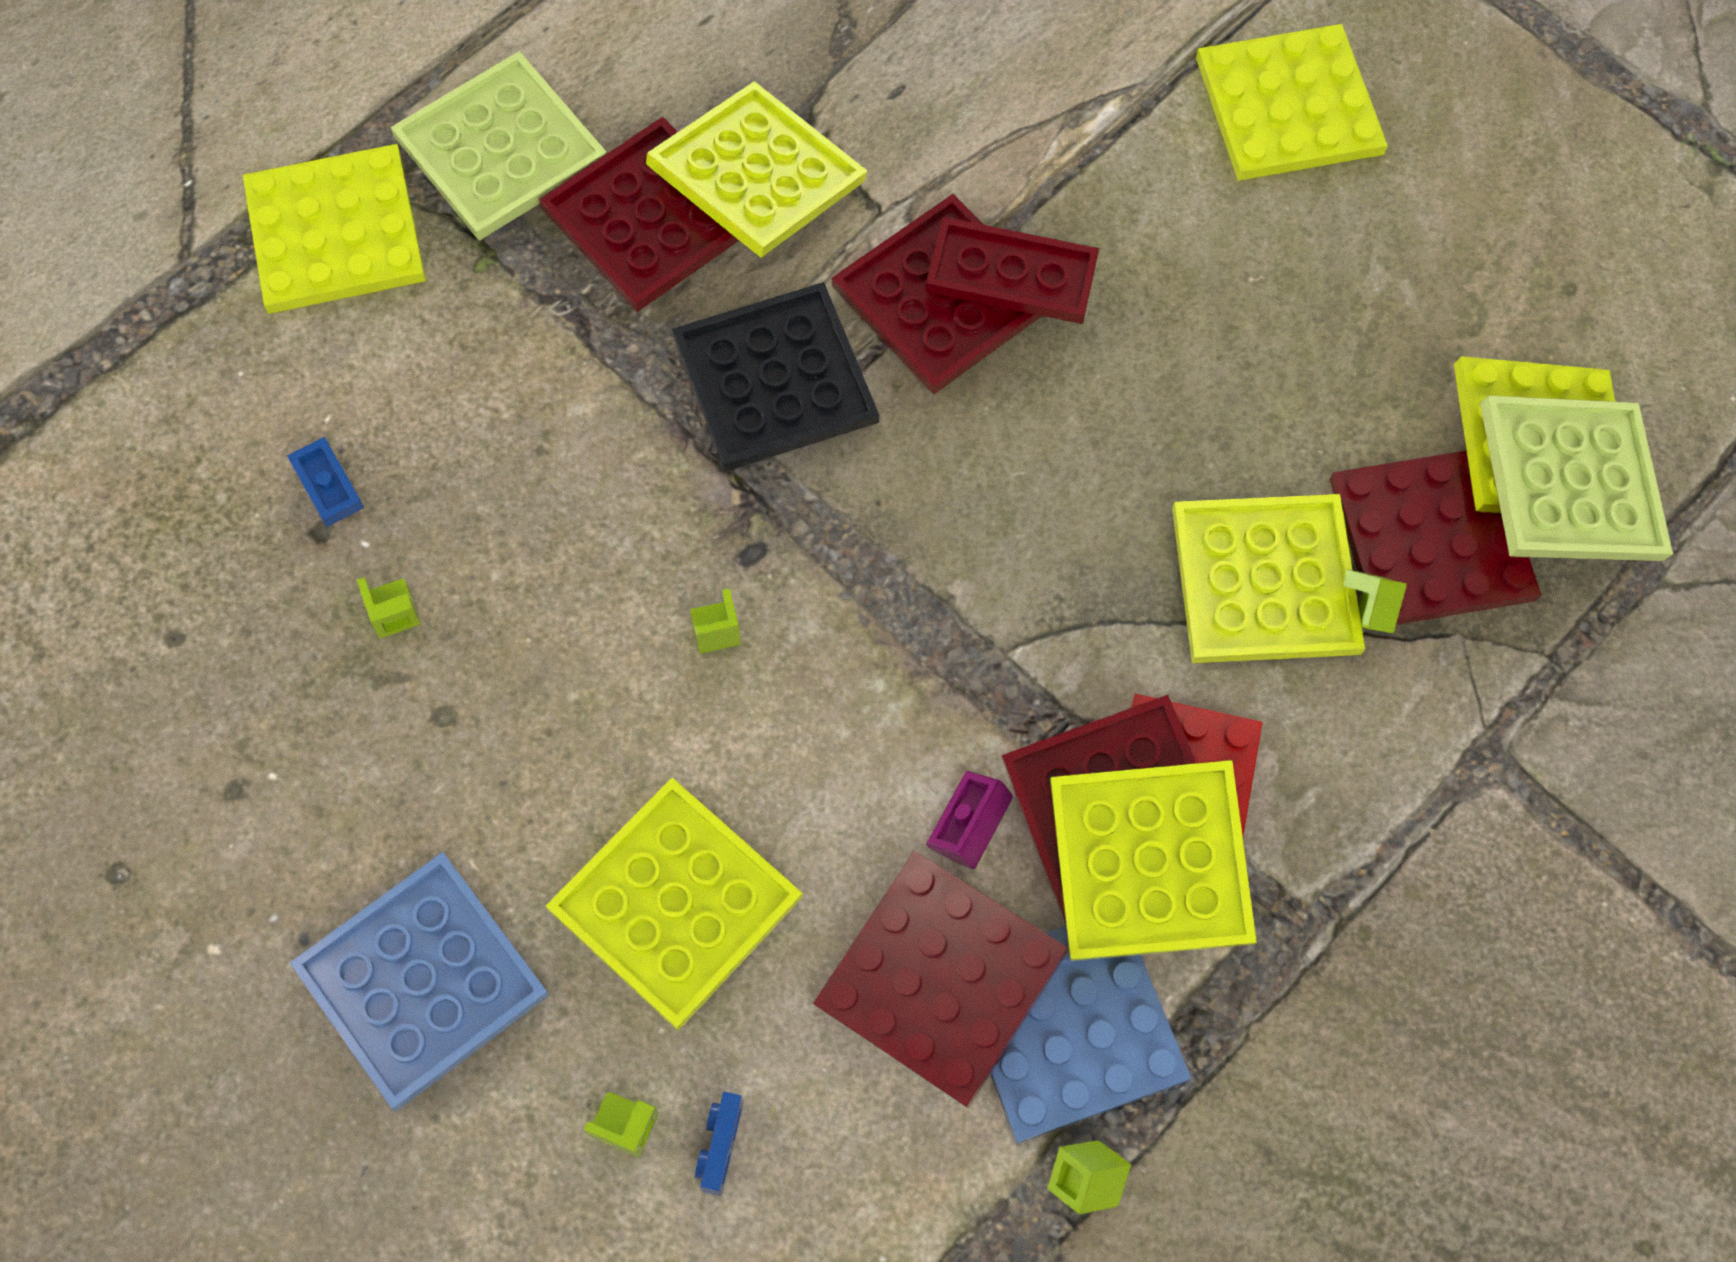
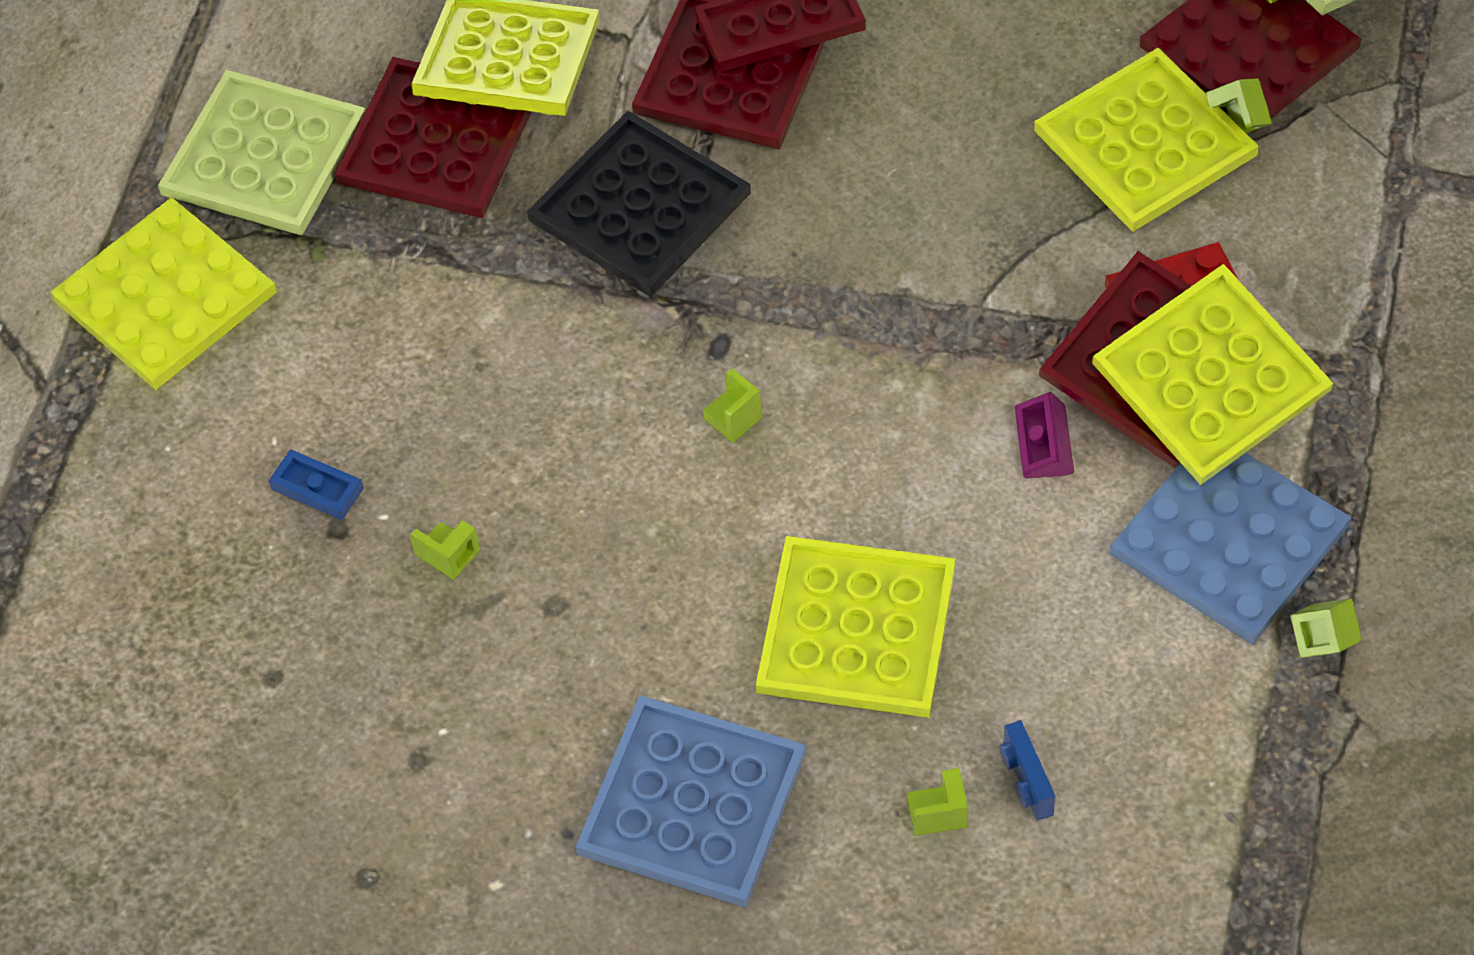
camera: 25 degrees left, 10 degrees down
dark red plate [813,851,1069,1109] -> none

